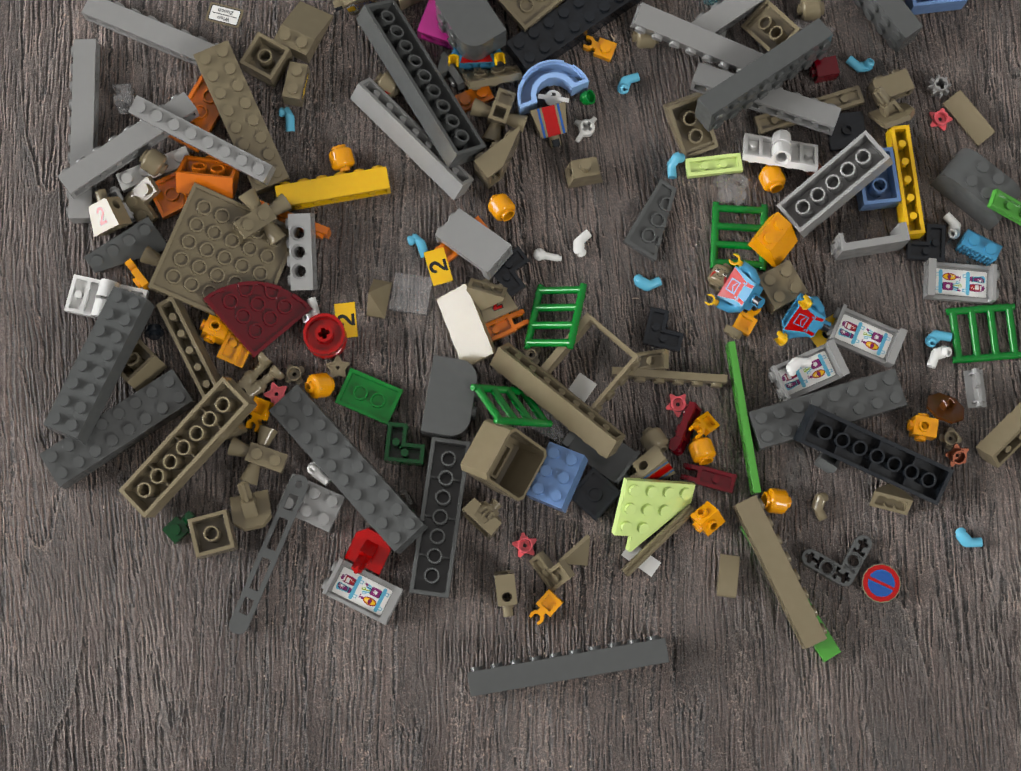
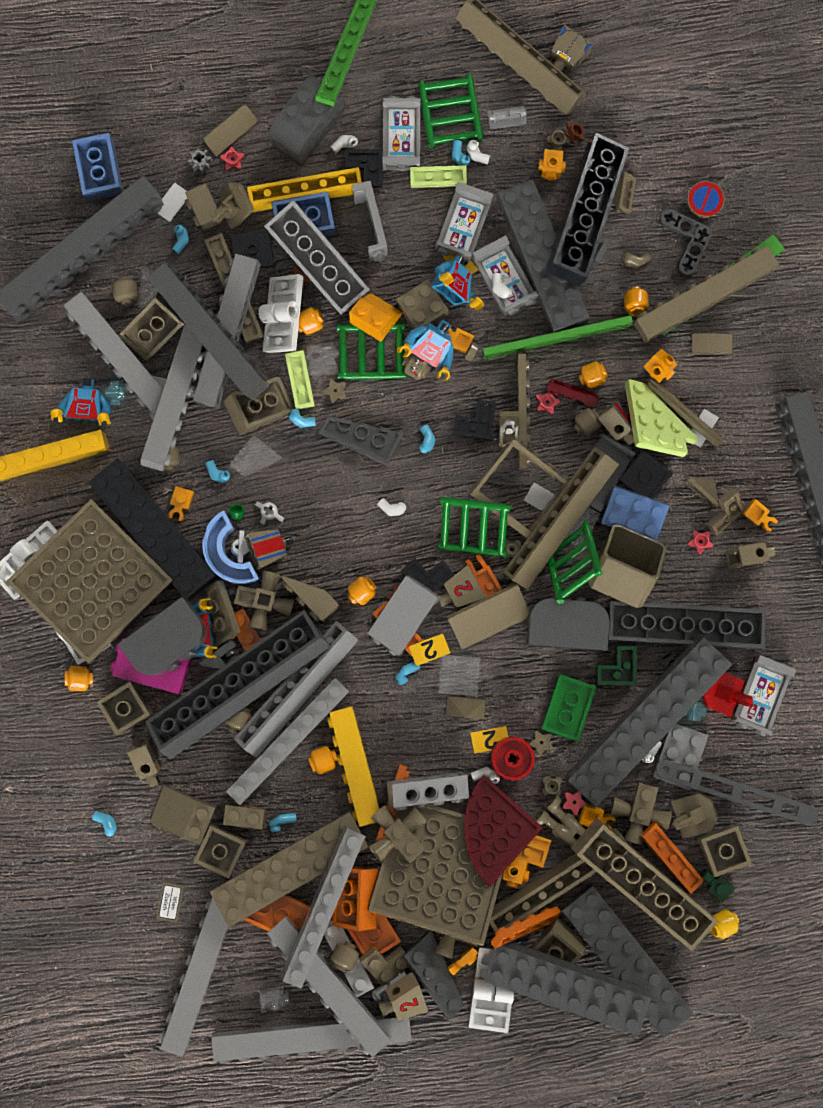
camera: 90 degrees left, 5 degrees up
light orange head [305,373,335,399] -> none
dark tan brick [461,498,502,541] -> none
dark tan slope [466,278,507,311] -> none
white piece [533,248,562,262] -> none
dark tan torso [565,157,603,189] -> none
dark red hinge [680,463,737,494] -> none
light orange plate [688,411,720,439] -> none
dark red brick [809,55,840,83] -> none
reddish brown piece [926,393,965,424] -> none
dark azure brick [955,229,1003,266] -> none
medium azure arm [955,527,983,547] -> none
none -> white sticker [158,183,188,222]
none -> light grey brick [226,678,350,805]
none -> clear wing [230,435,282,477]
none -> dark tan plate [323,379,347,403]
none -> yellowish green plate [410,166,467,188]
none -> orange plate [491,906,561,949]
none -> orange plate [640,822,704,894]
none -> clear light blue gear [685,702,707,722]
none -> yellow head [710,909,739,939]

